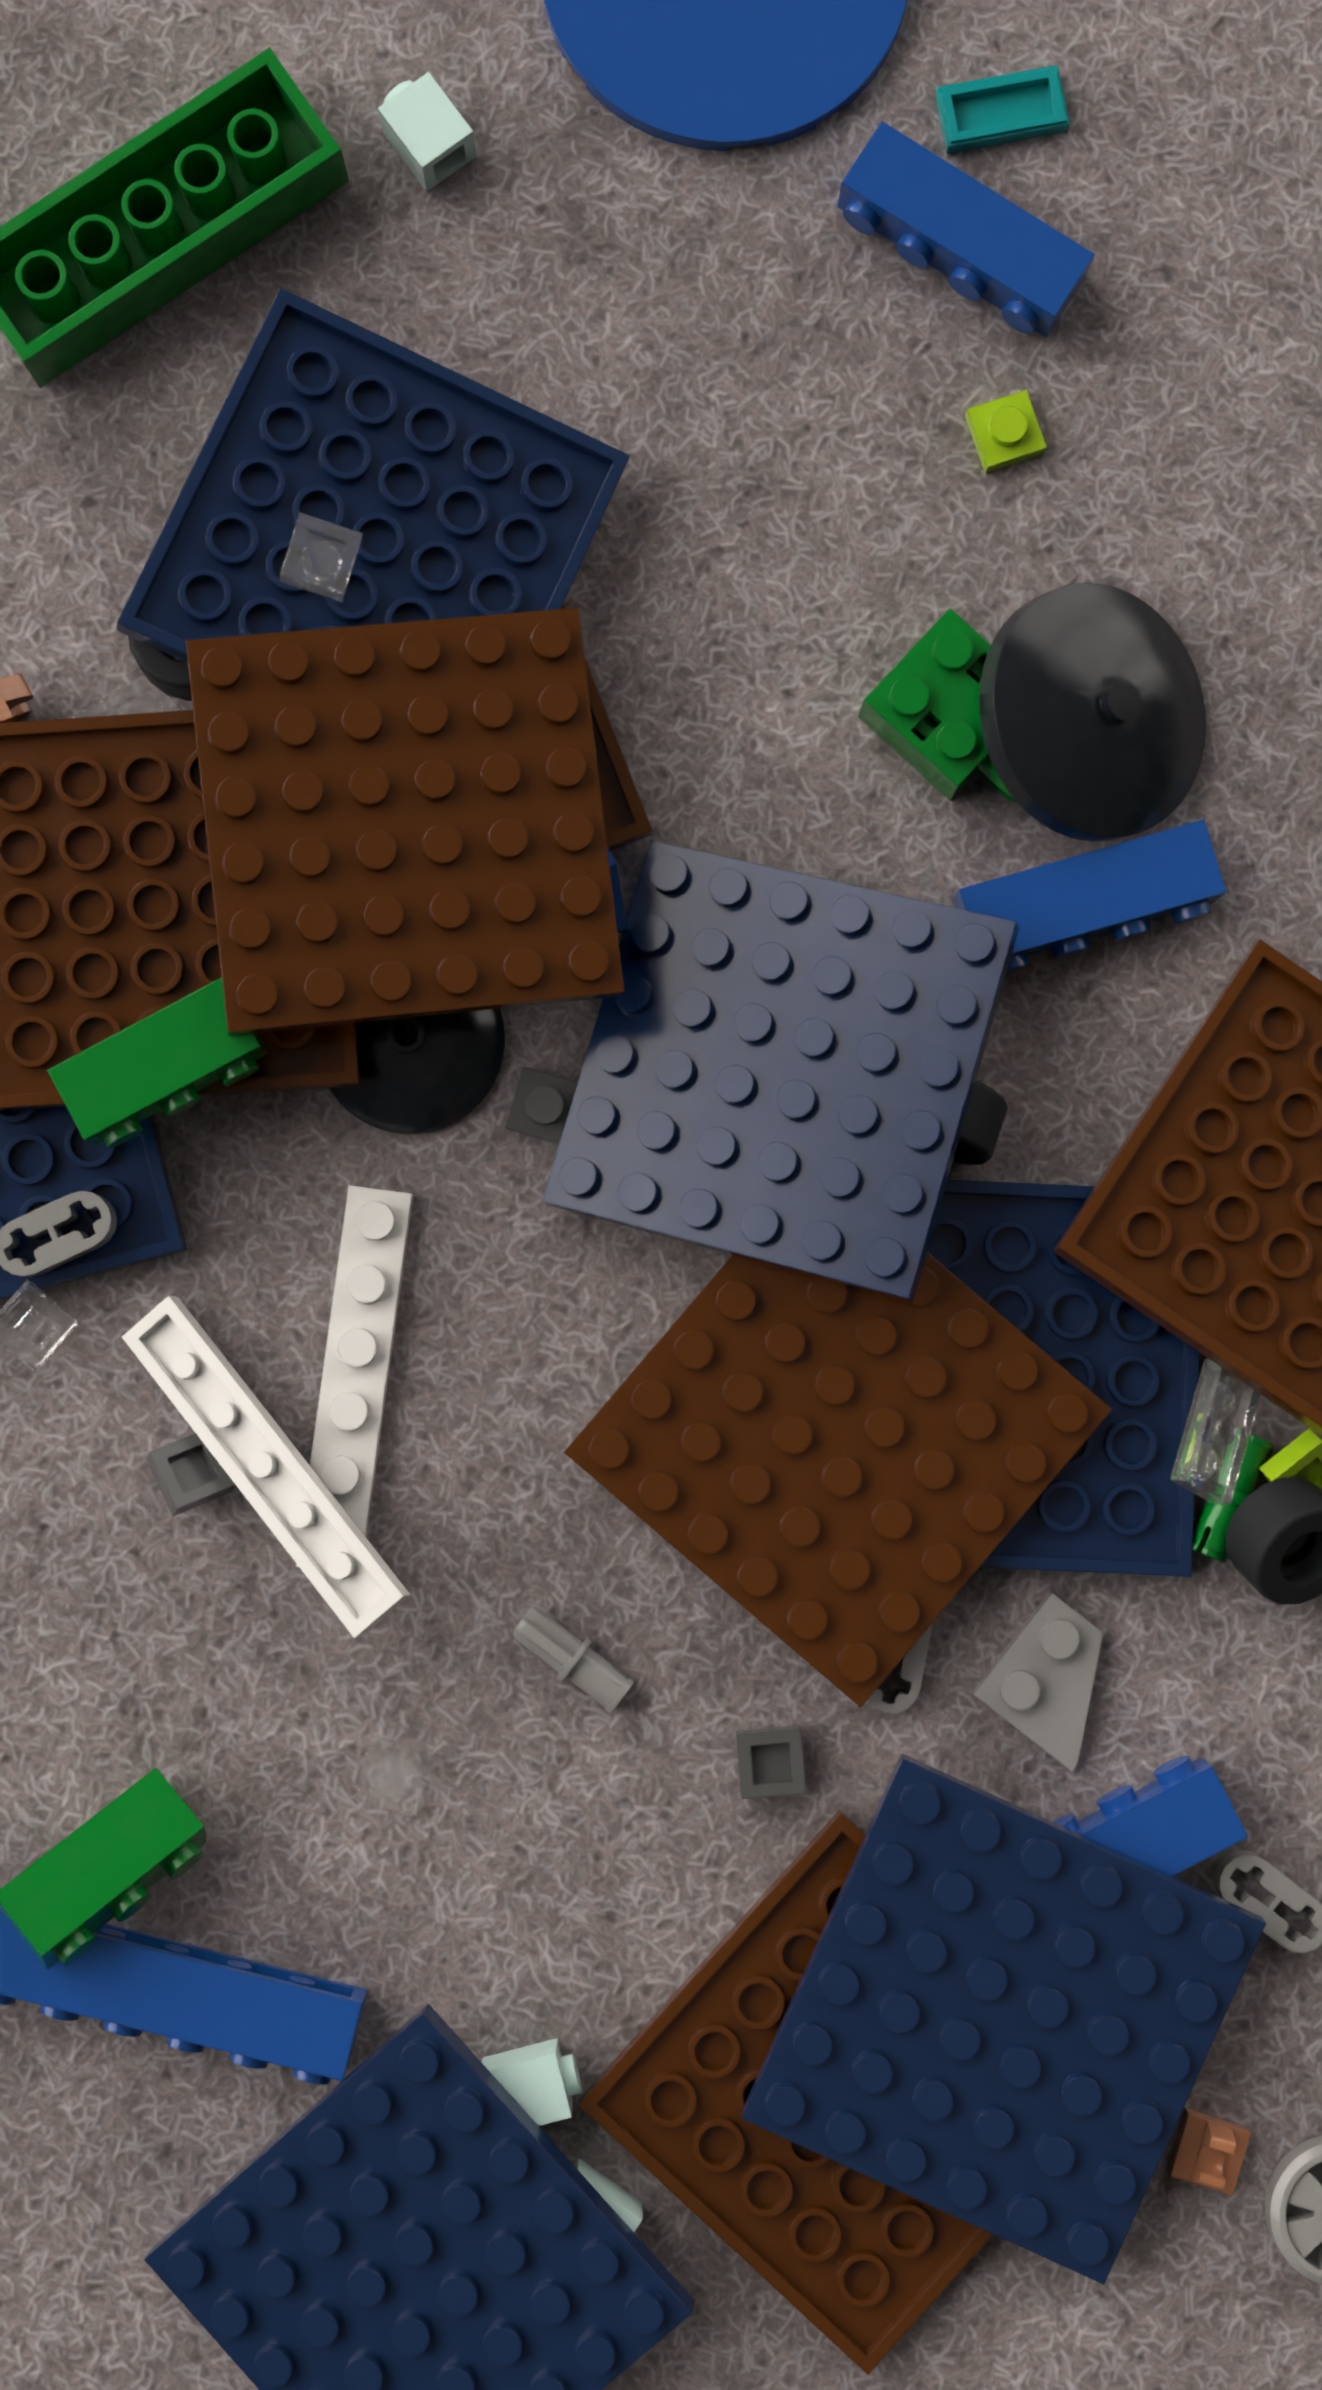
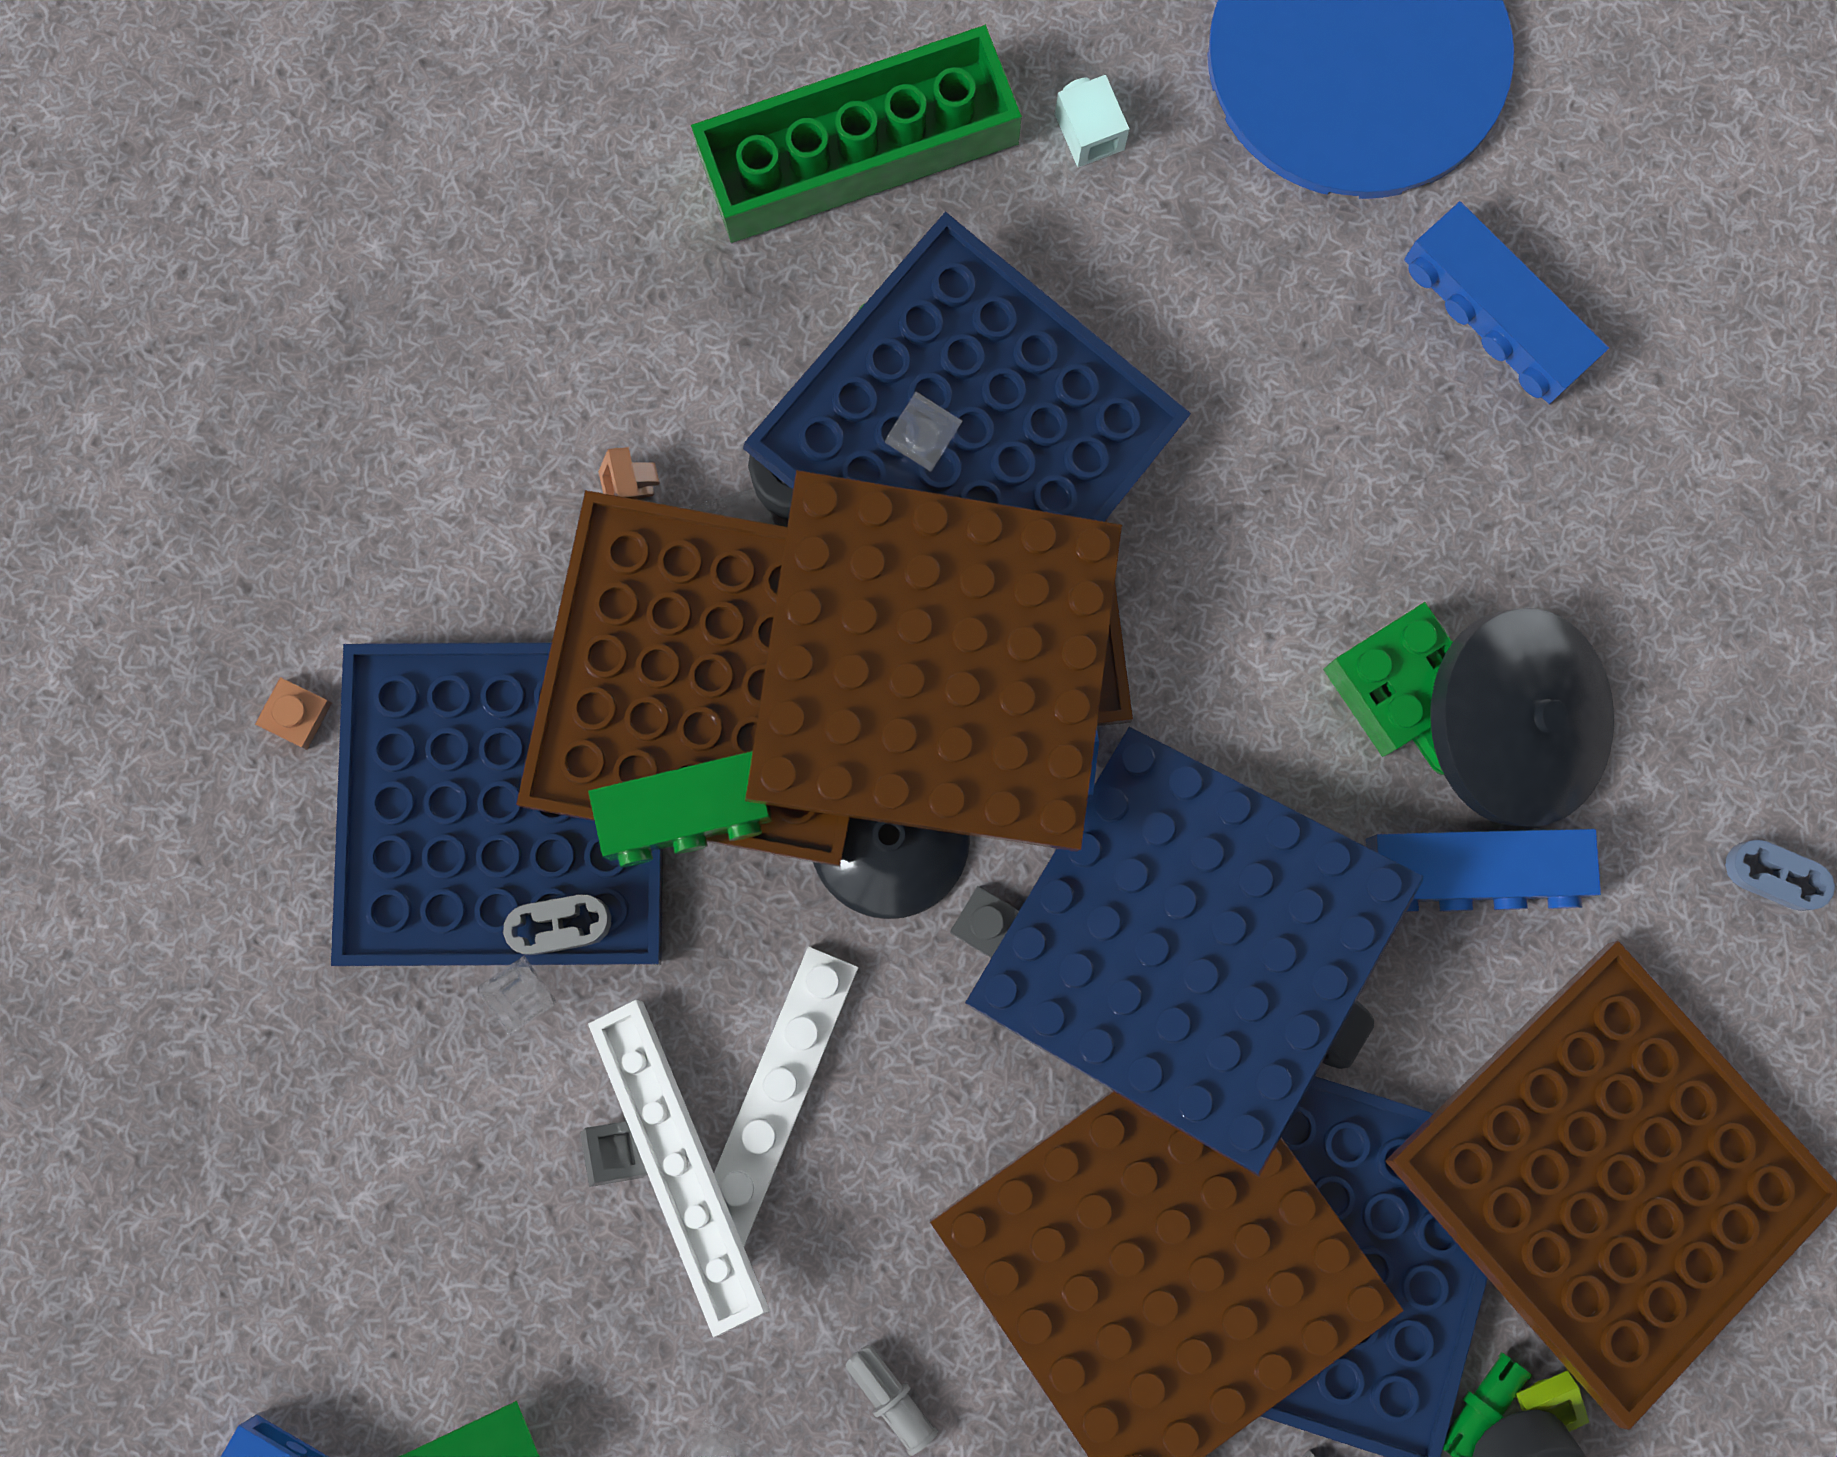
camera: 20 degrees right, 5 degrees down
teal tile [935,65,1070,154] -> none
lime plate [965,389,1047,473] -> none
clear plate [1170,1359,1261,1504] -> none

